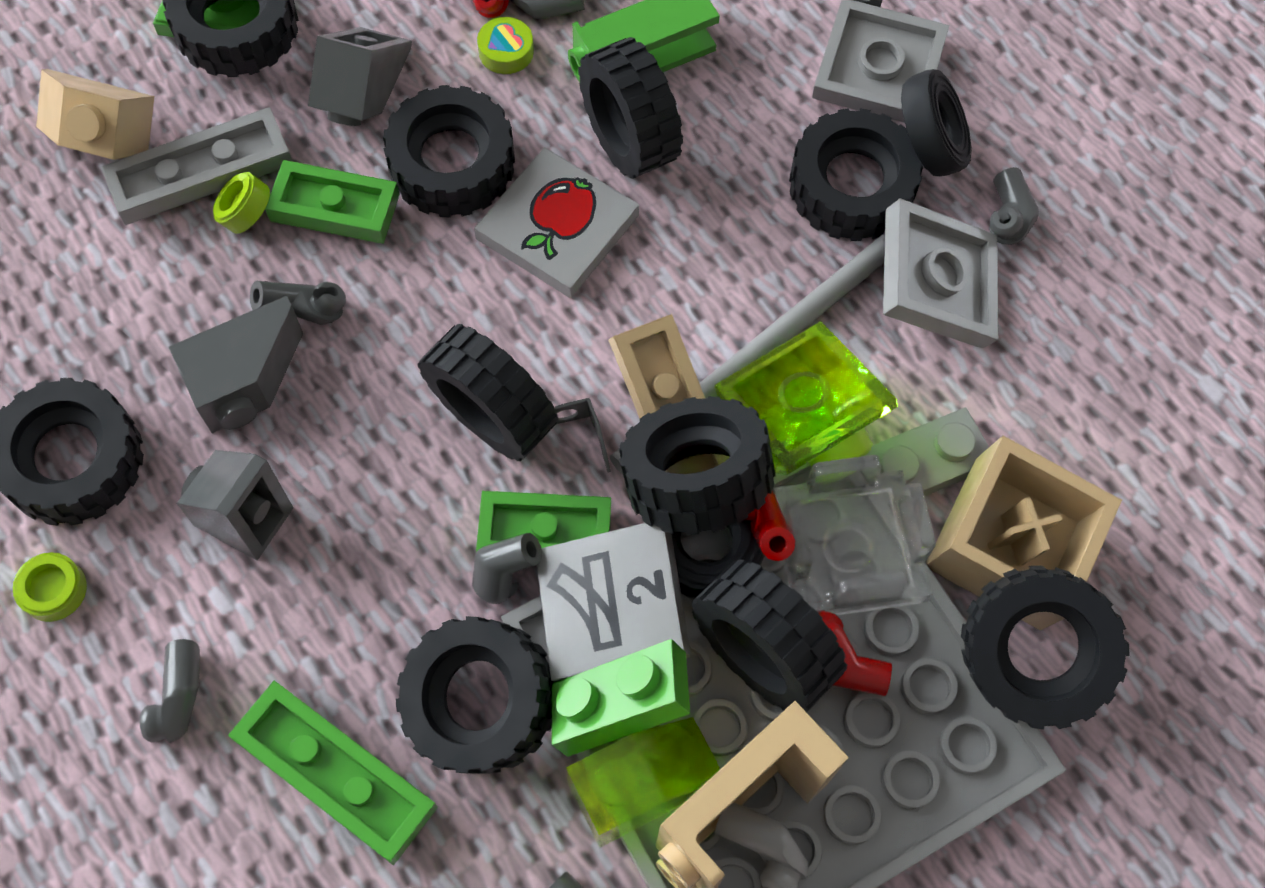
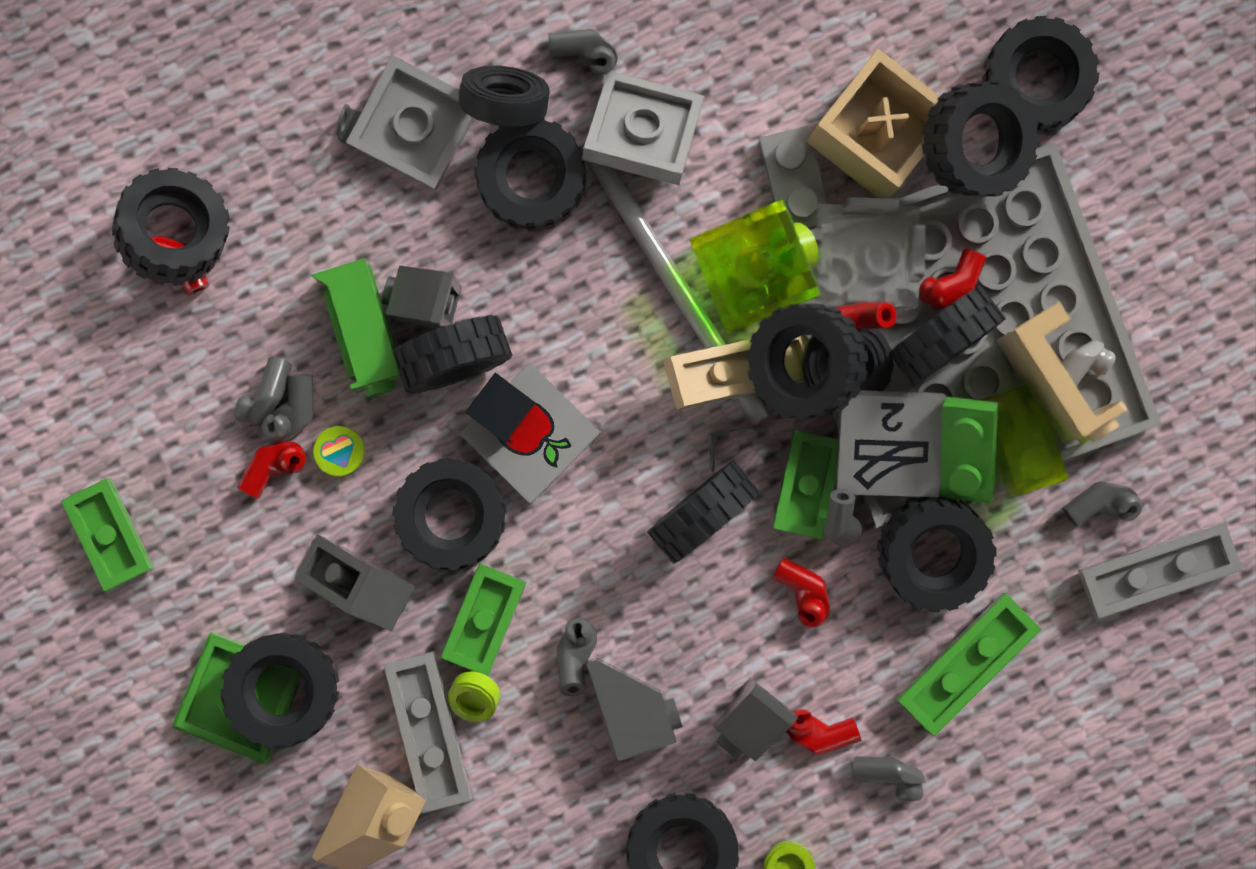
camera: 75 degrees left, 20 degrees up
none -> dark grey slope [381,265,462,331]
none -> black tile [465,372,536,443]
none -> red arm [772,556,830,628]
none -> red arm [786,709,862,755]
none -> black tyre [982,16,1100,133]

